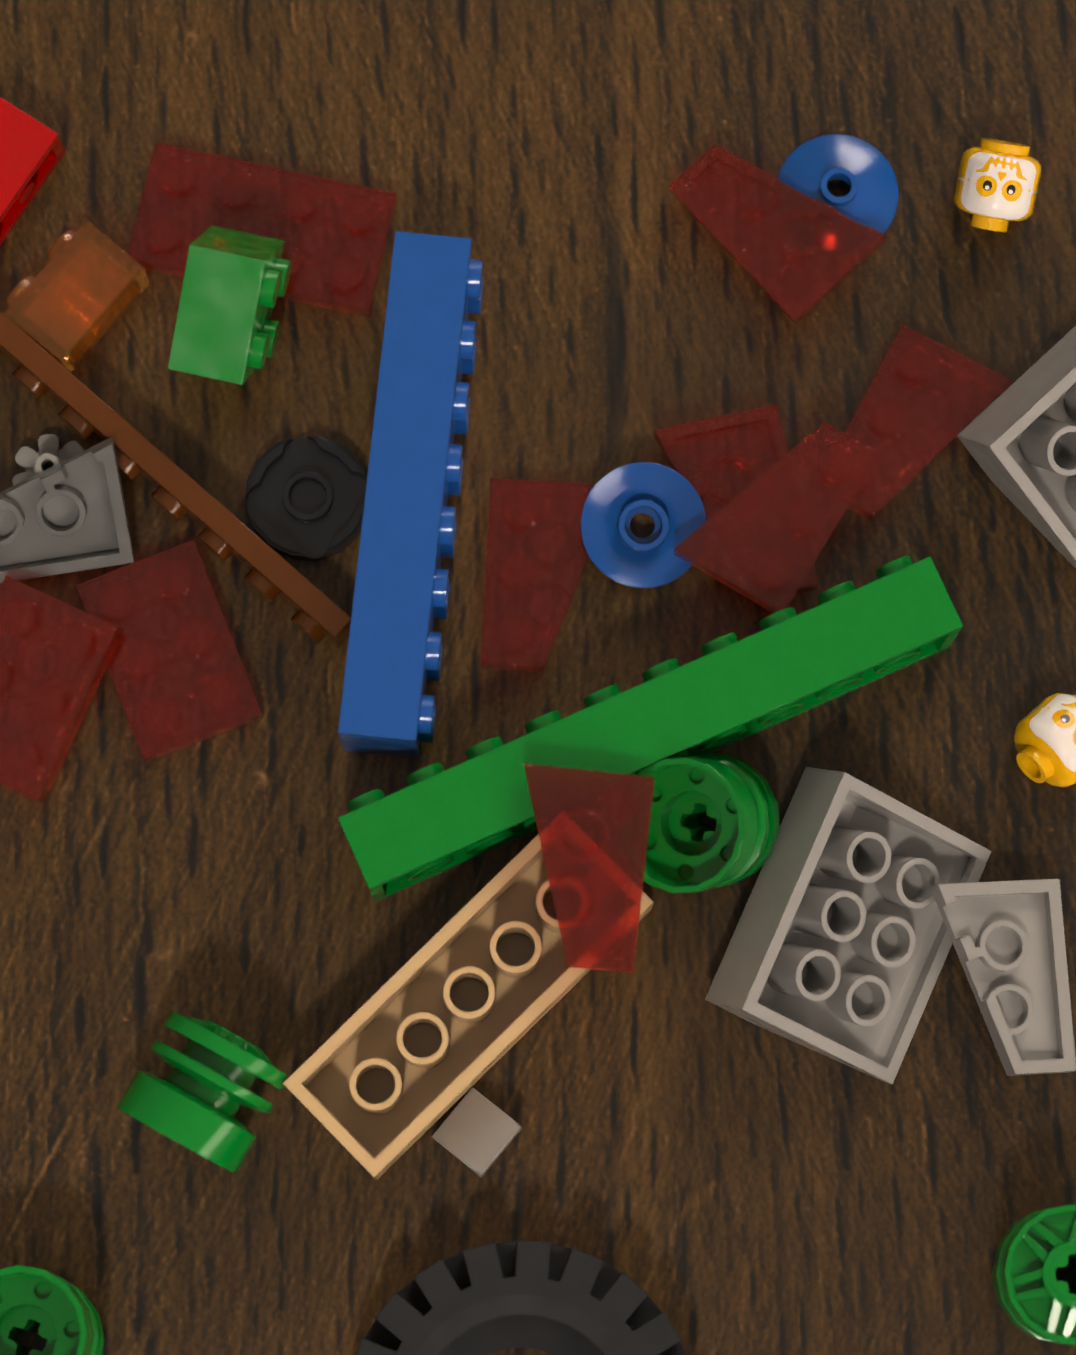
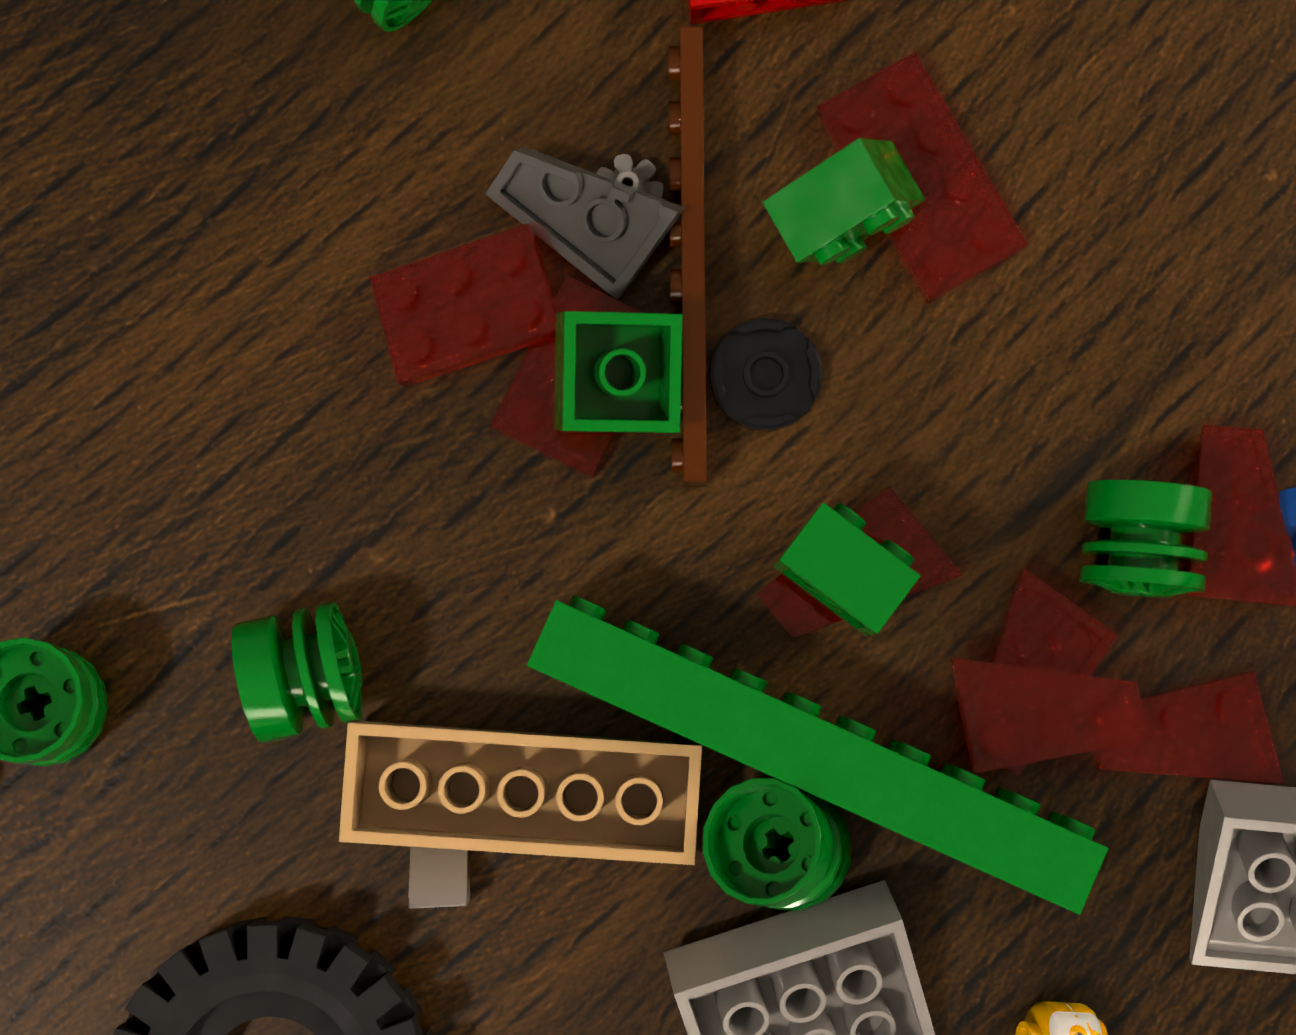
camera: 55 degrees right, 5 degrees up
clear orange brick [4,220,150,372] -> none
blue brick [338,231,484,759] -> none
clear red wing [523,762,654,973] -> none
blue dish [580,462,707,588] -> none
none -> green brick [554,311,683,433]
none -> green brick [773,502,921,636]
none -> green wheel [1079,480,1212,598]

